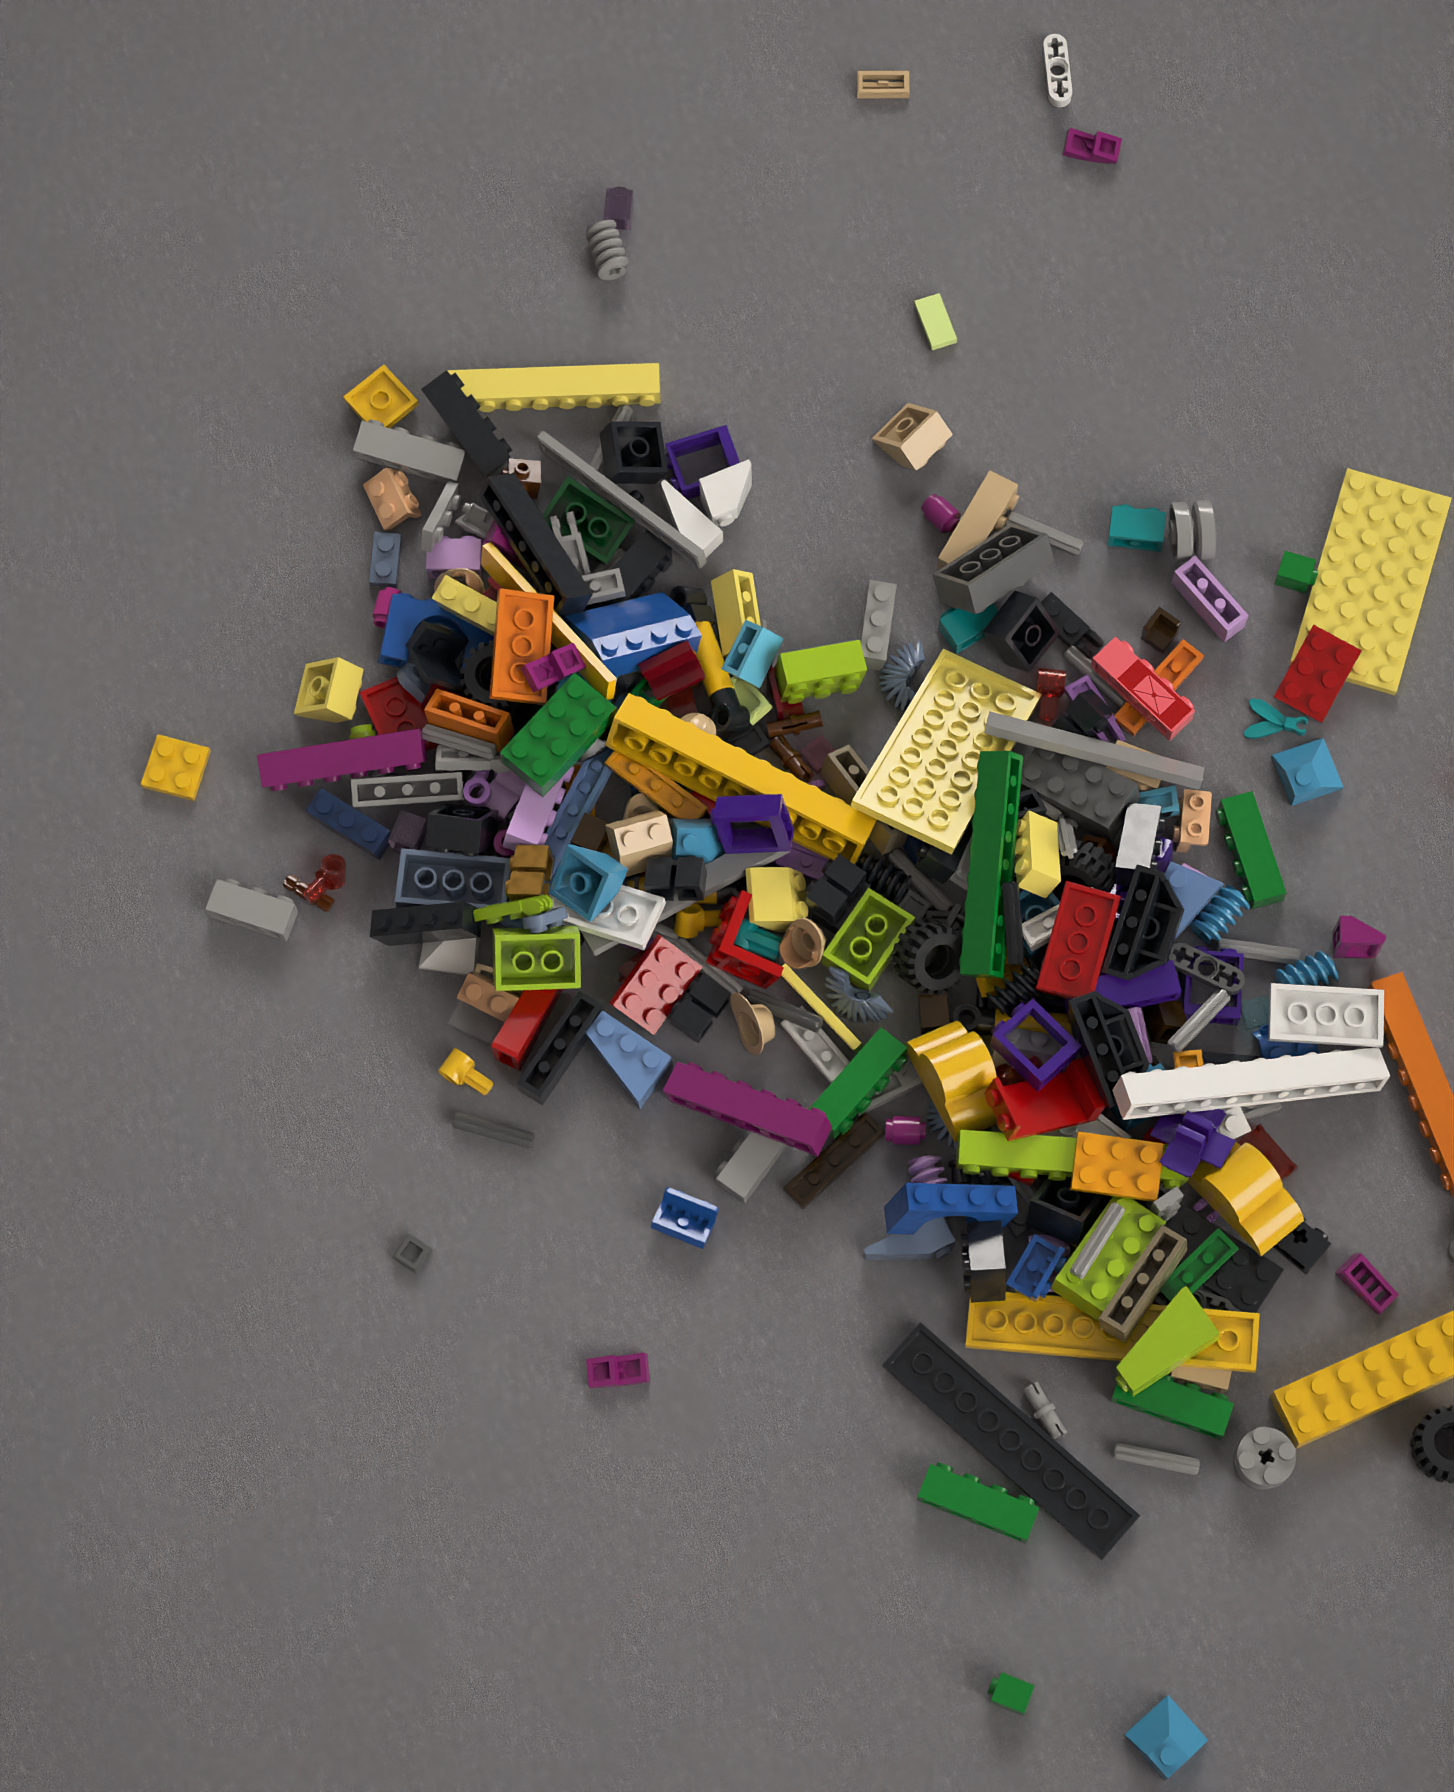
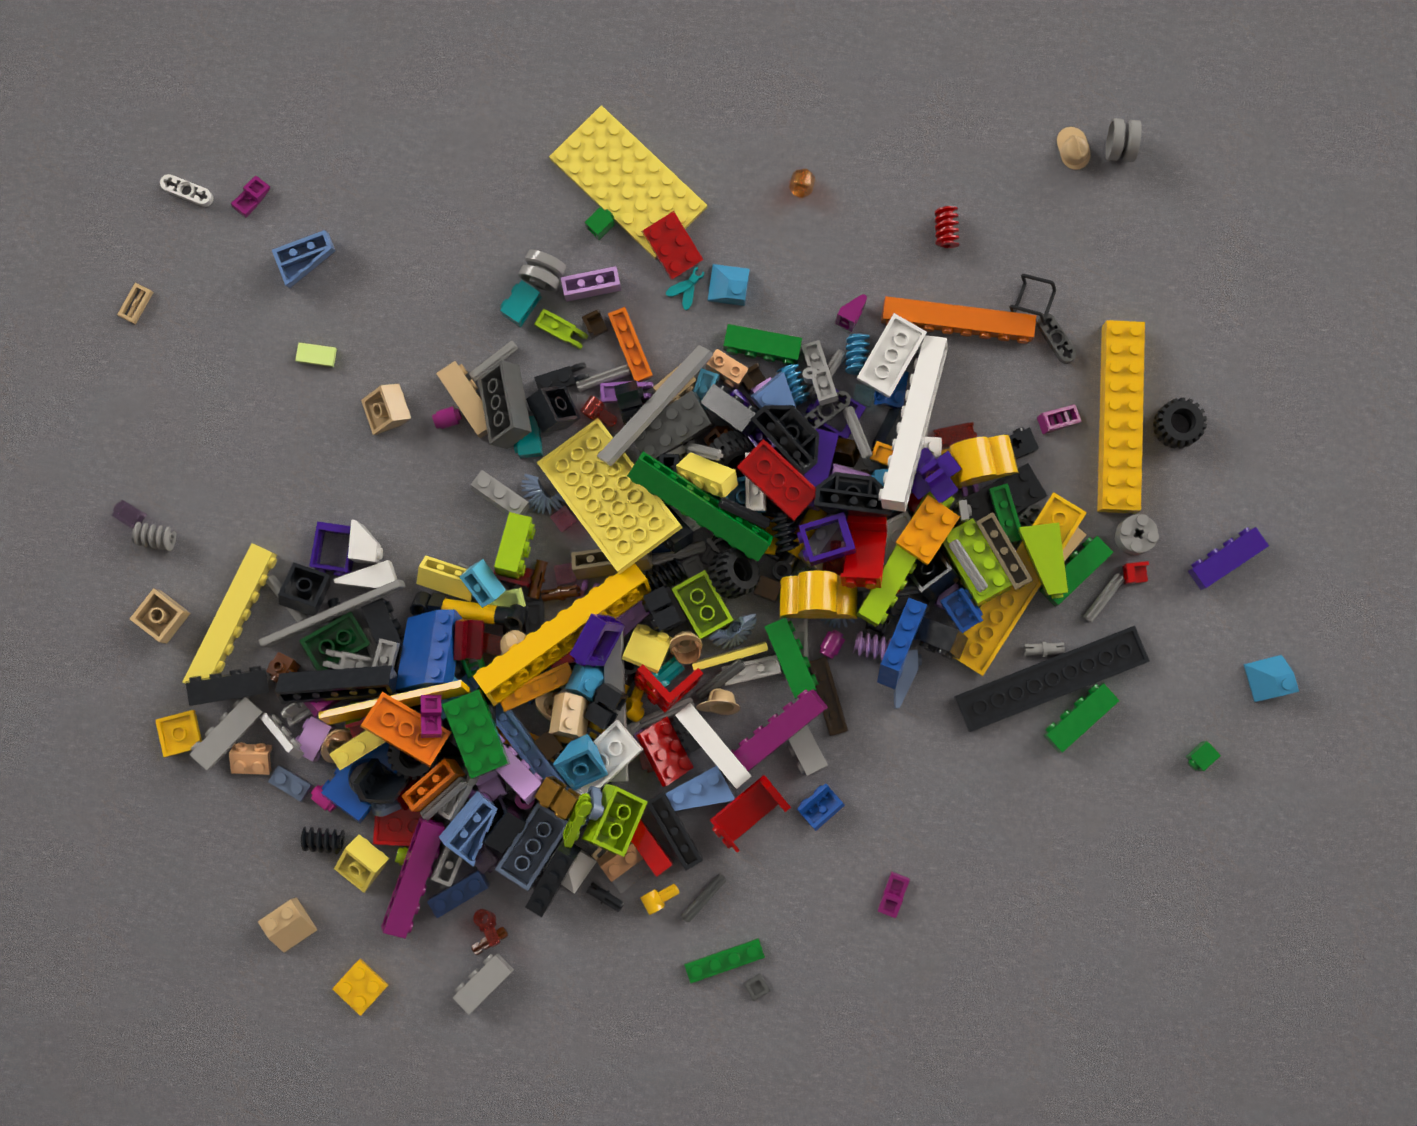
camera: 60 degrees left, 10 degrees up
coral brick [1091,636,1195,741] -> none
none -> tan brick [130,588,191,644]
none -> tan slope [258,897,317,953]
none -> medium blue wedge [272,230,335,288]
none -> black piece [301,826,345,854]
none -> medium blue wedge [439,791,497,866]
none -> lime hinge [534,308,589,350]
none -> clear pink plate [550,506,577,533]
none -> black axle [586,882,624,912]
none -> white beam [675,703,752,789]
none -> green plate [684,938,765,984]
none -> red panel [710,775,791,853]
none -> dark brown panel [742,363,766,394]
none -> light grey hinge [801,340,838,406]
none -> red panel [1122,561,1149,585]
none -> dark purple brick [1188,527,1269,590]

